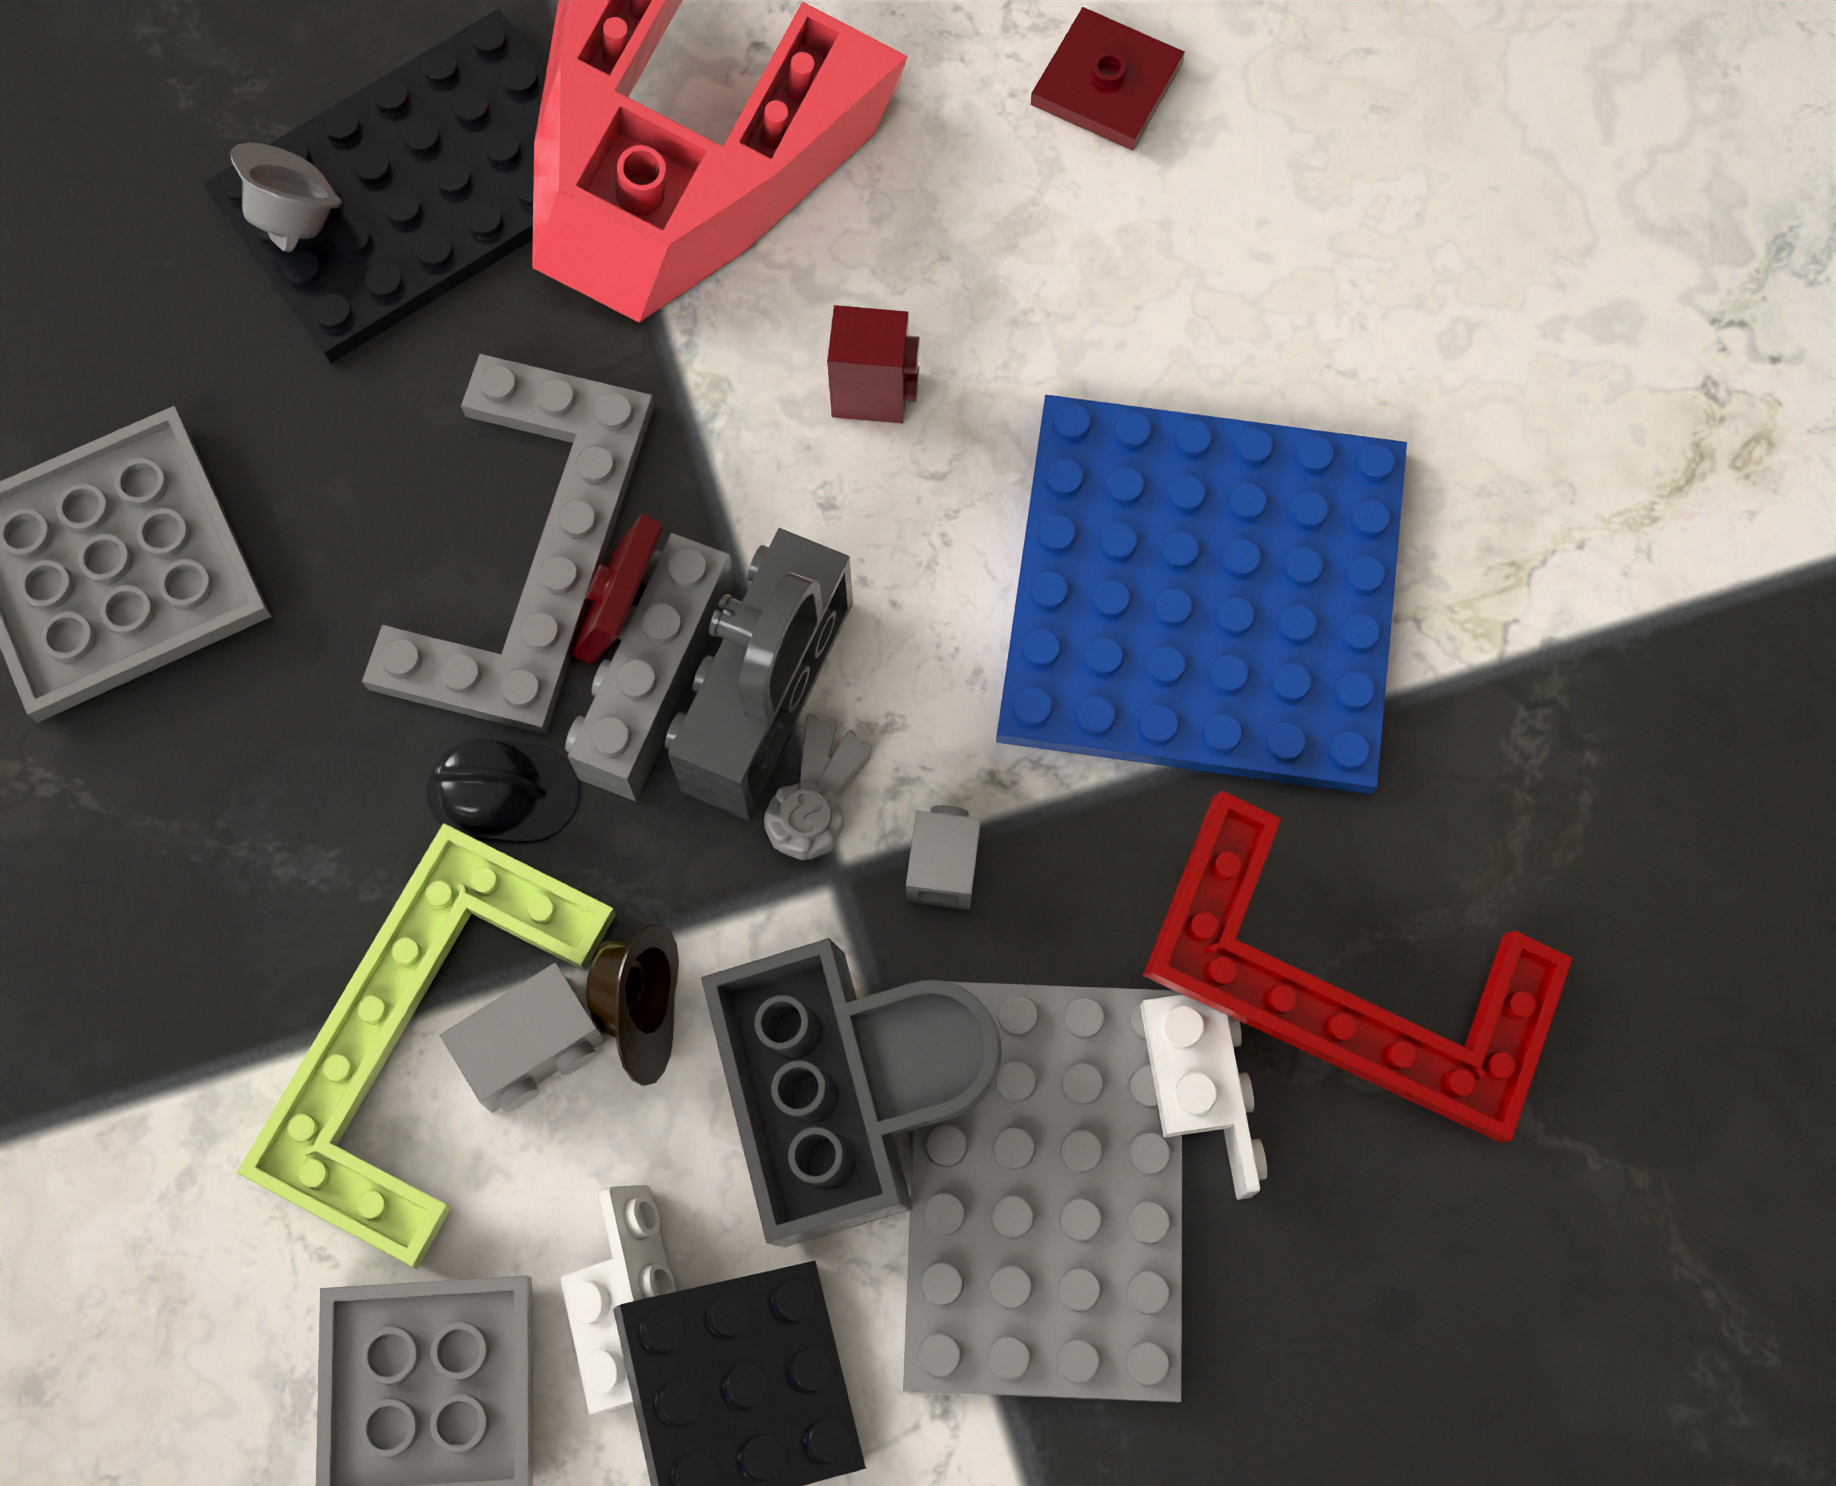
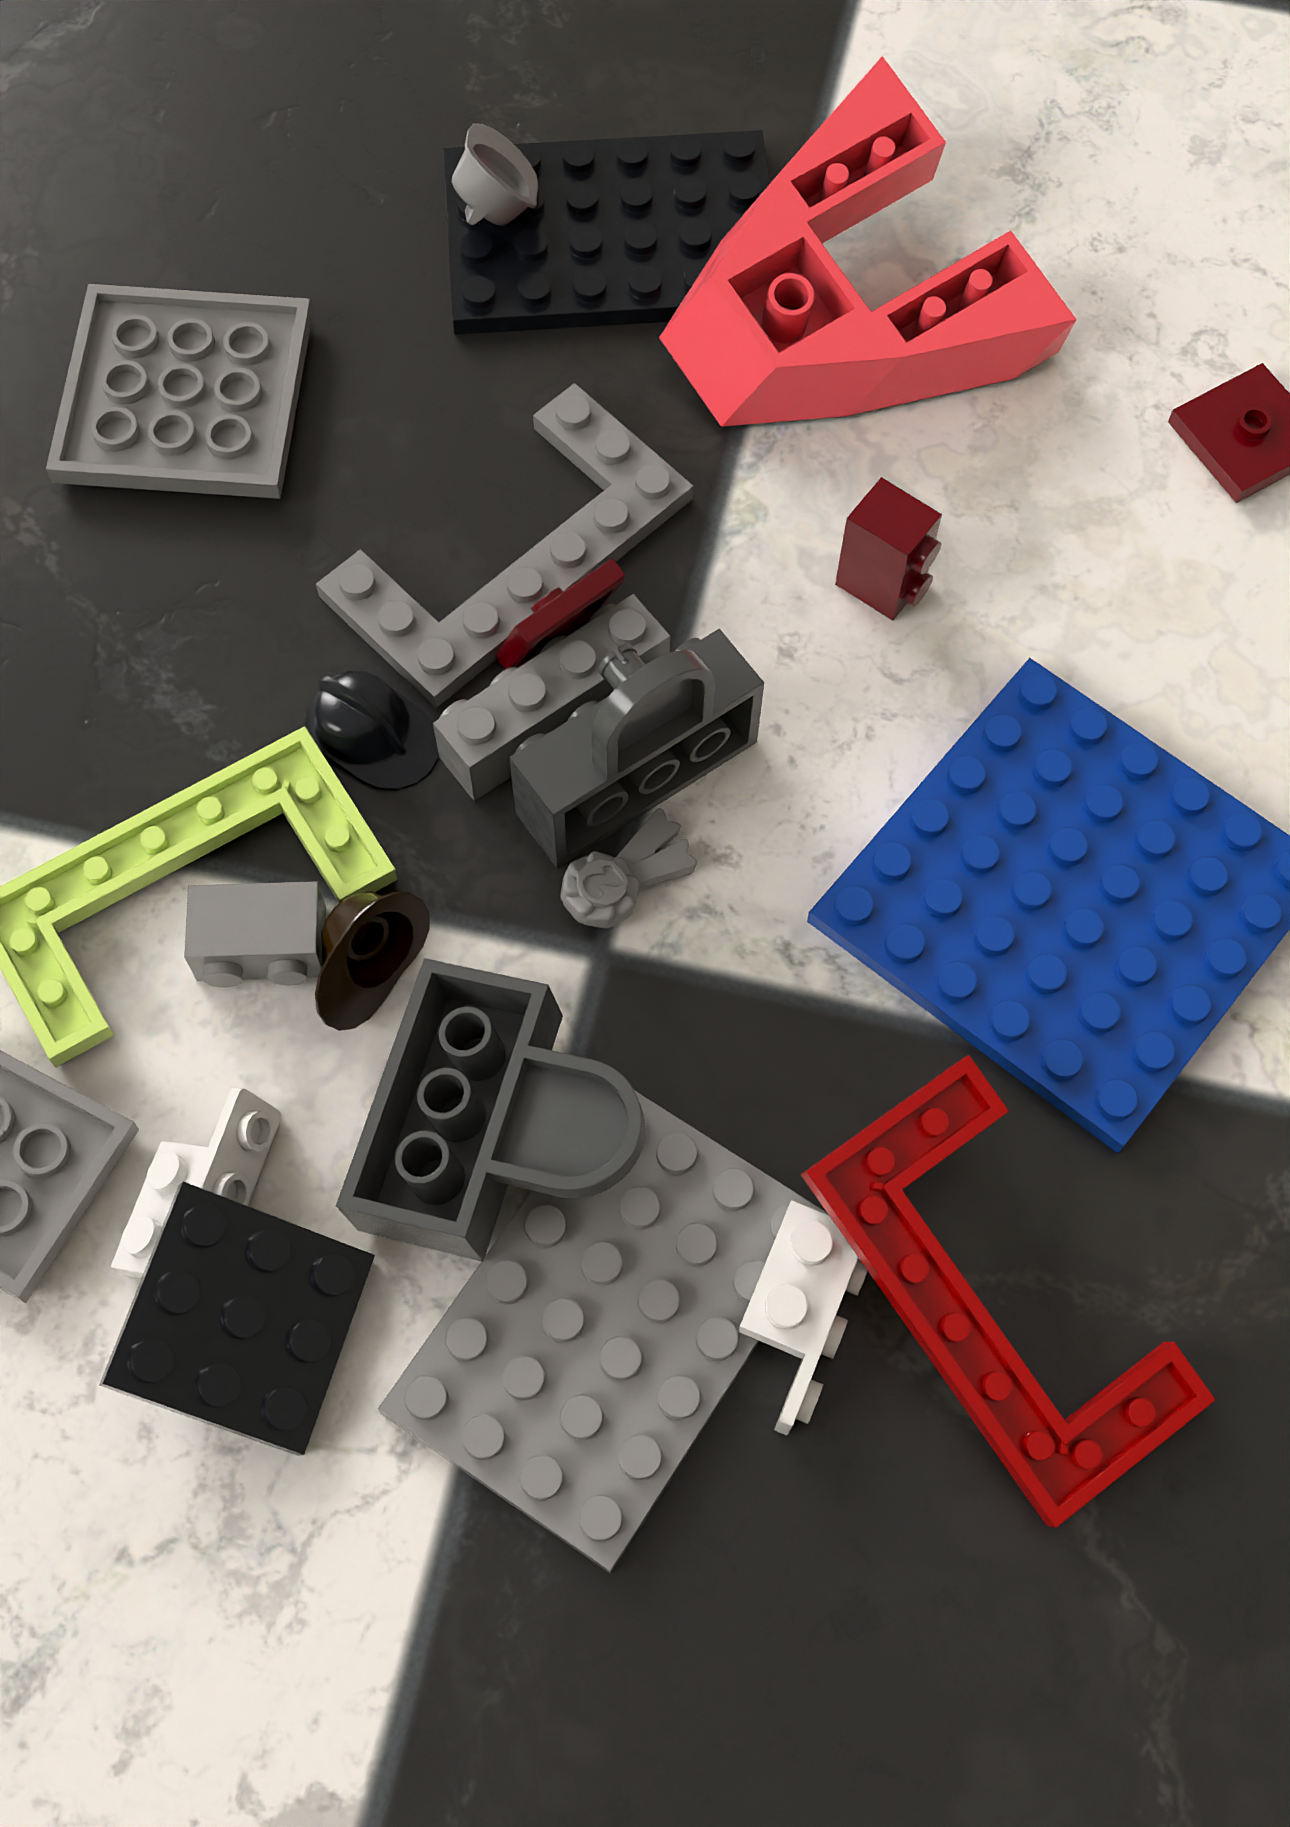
camera: 30 degrees right, 5 degrees down
light grey brick [906,805,981,910] -> none

